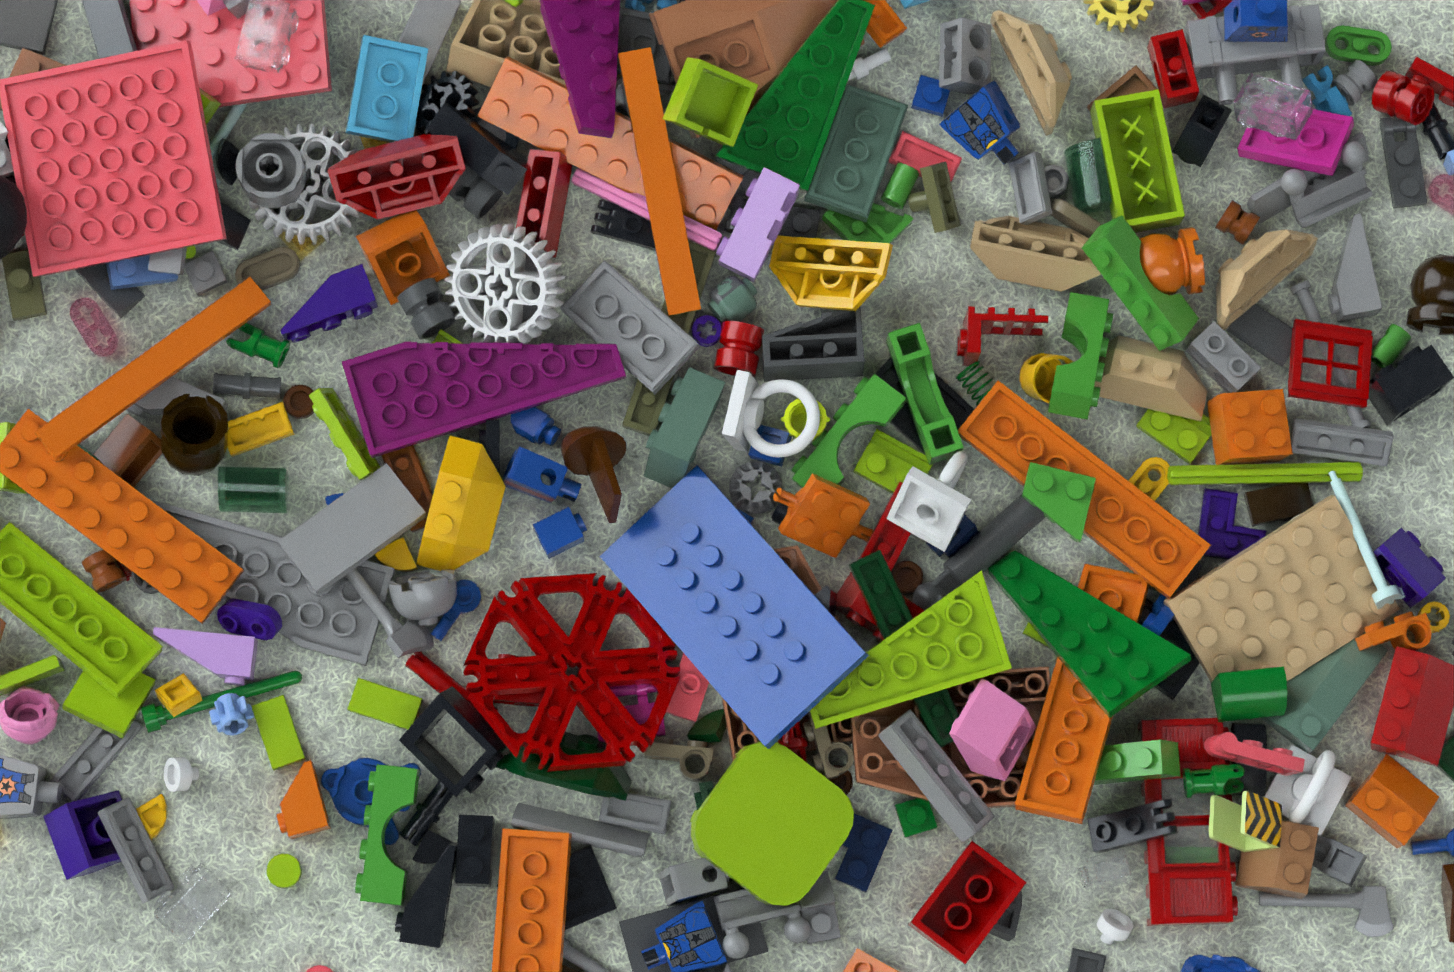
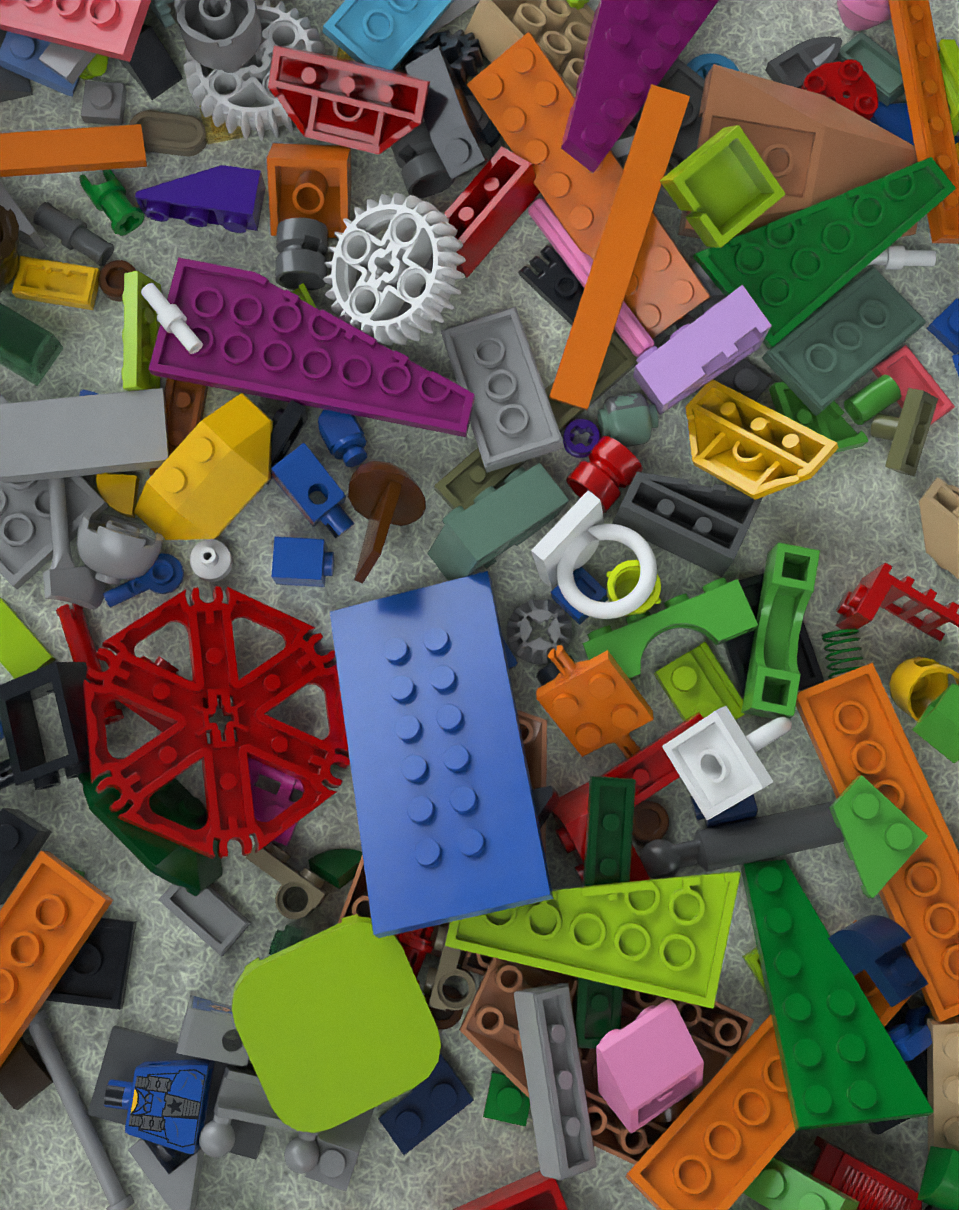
camera: 30 degrees right, 0 degrees up
light grey slope [511,803,649,858] -> none
coral plate [666,653,709,723] -> none
none -> white bar [141,283,203,354]
none -> white tile [190,539,233,582]
none -> dark blue brick [828,915,929,1008]

